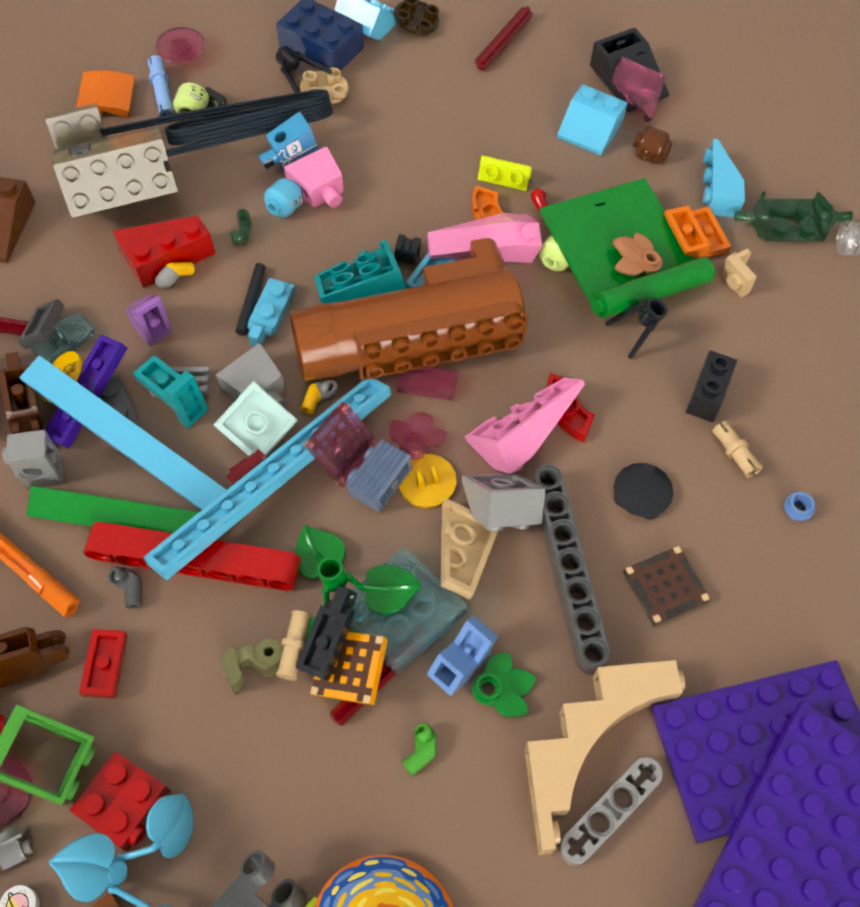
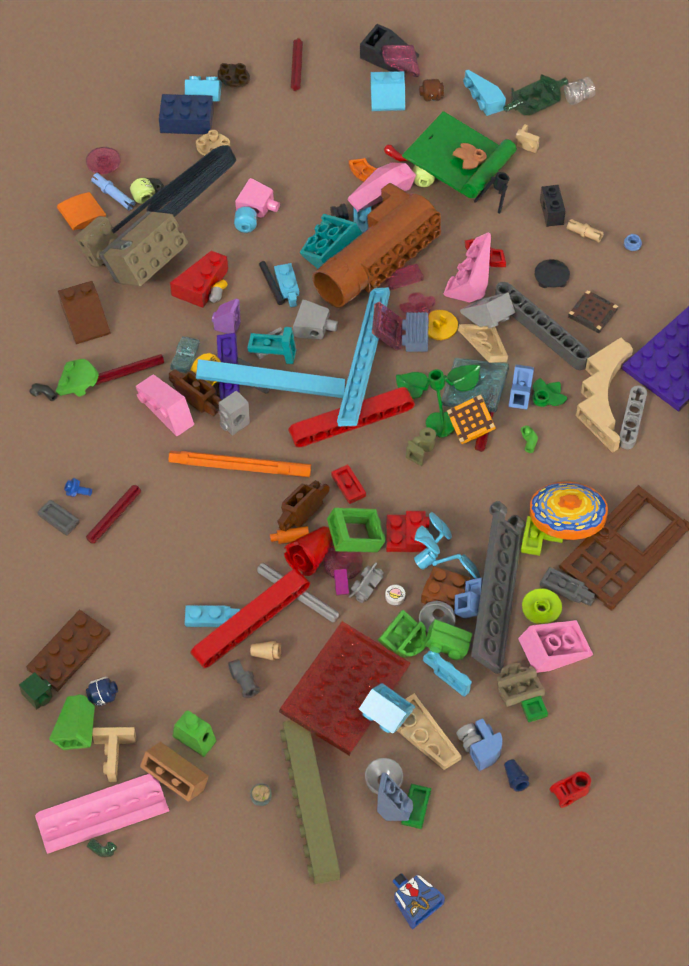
camera: 30 degrees left, 5 degrees down
dark grey tile [18,299,65,349] -> none
green tile [26,486,199,533] -> none
dark grey arm [108,566,142,609] -> none
light aqua tile [213,381,298,456] -> none
dark red cone [226,449,267,485] -> none
clear green arm [231,209,252,245] -> none
dark azure torso [258,112,319,173] -> none
black plant [276,46,332,93] -> none
tan pin [276,610,312,681] -> none
black hinge [296,585,357,681] -> none
arm [300,379,338,415] -> none
neon yellow hinge [477,155,533,191] -> none
orange slope [664,205,731,257] -> none

